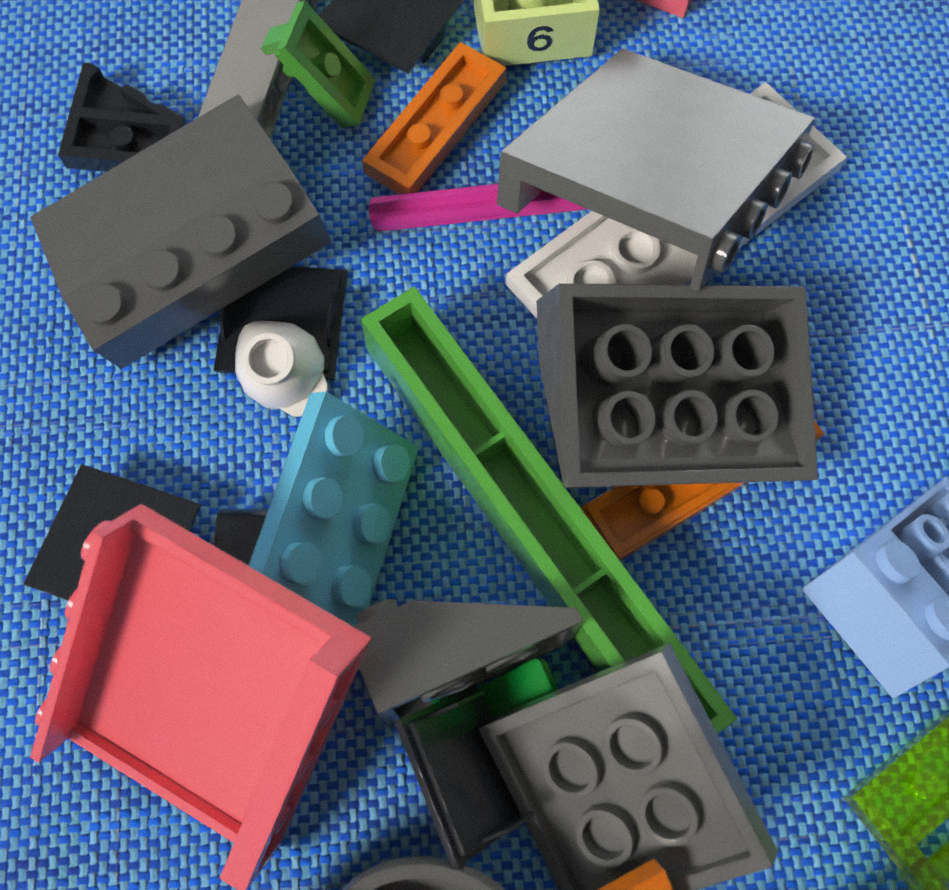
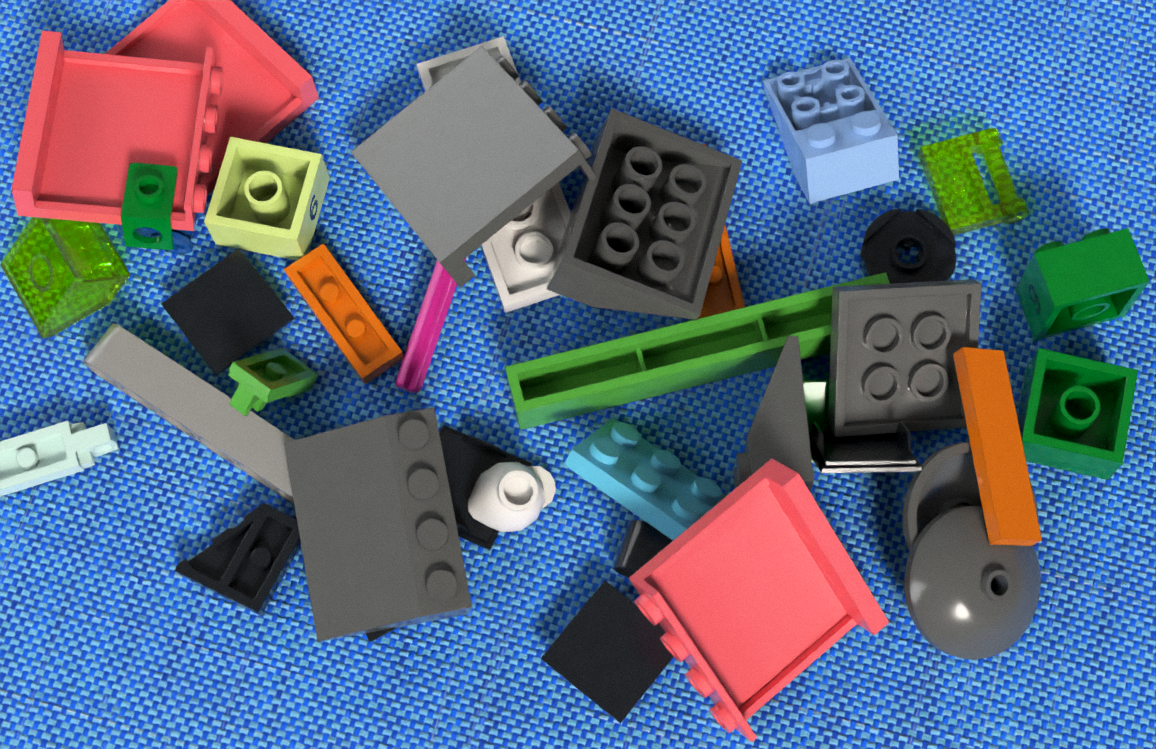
camera: 65 degrees left, 0 degrees up
none -> black plate [859,209,956,284]

